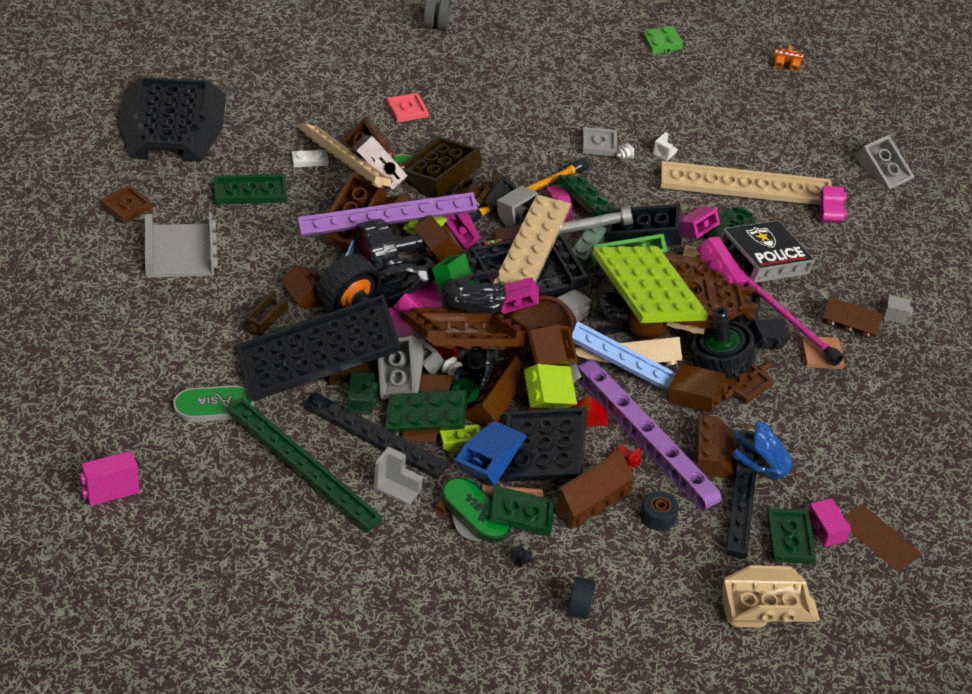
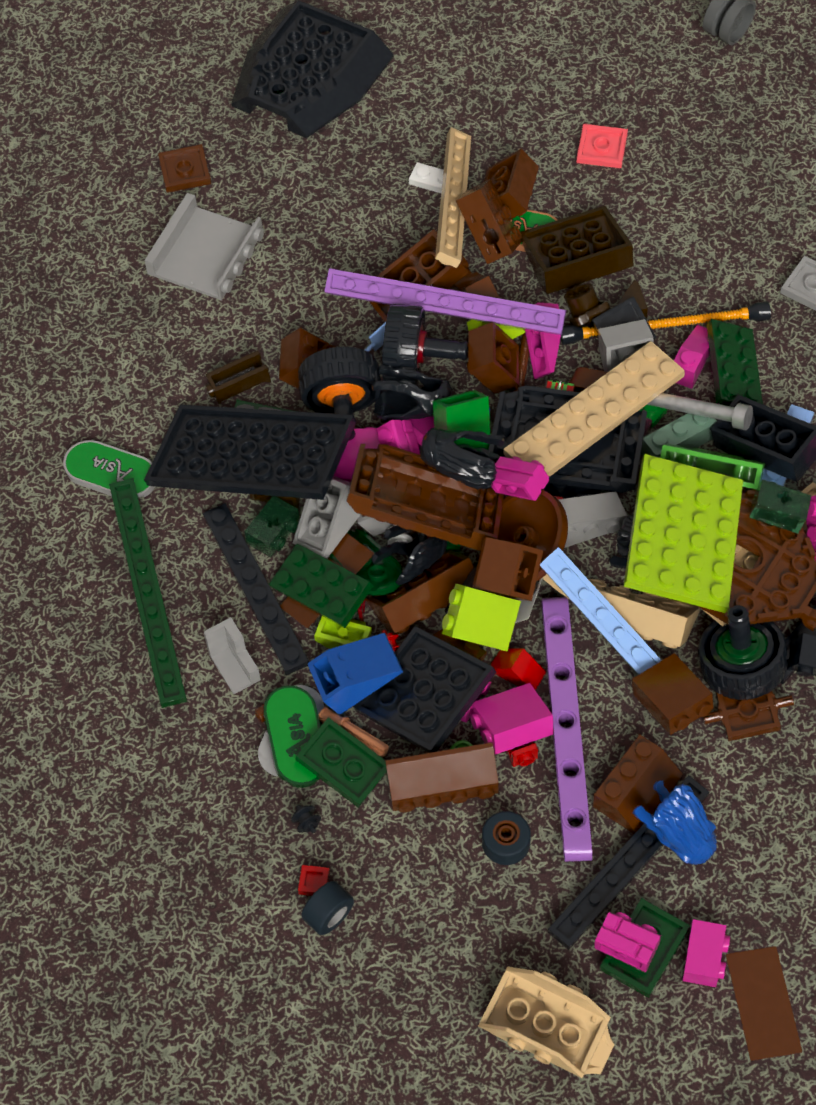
camera: 40 degrees right, 15 degrees up
dark green plate [214,174,287,204] -> none
none -> red plate [298,865,330,896]
none -> dark pink brick [470,683,554,755]
none -> dark pink brick [594,912,661,972]
none -> clear green brick [749,479,811,533]

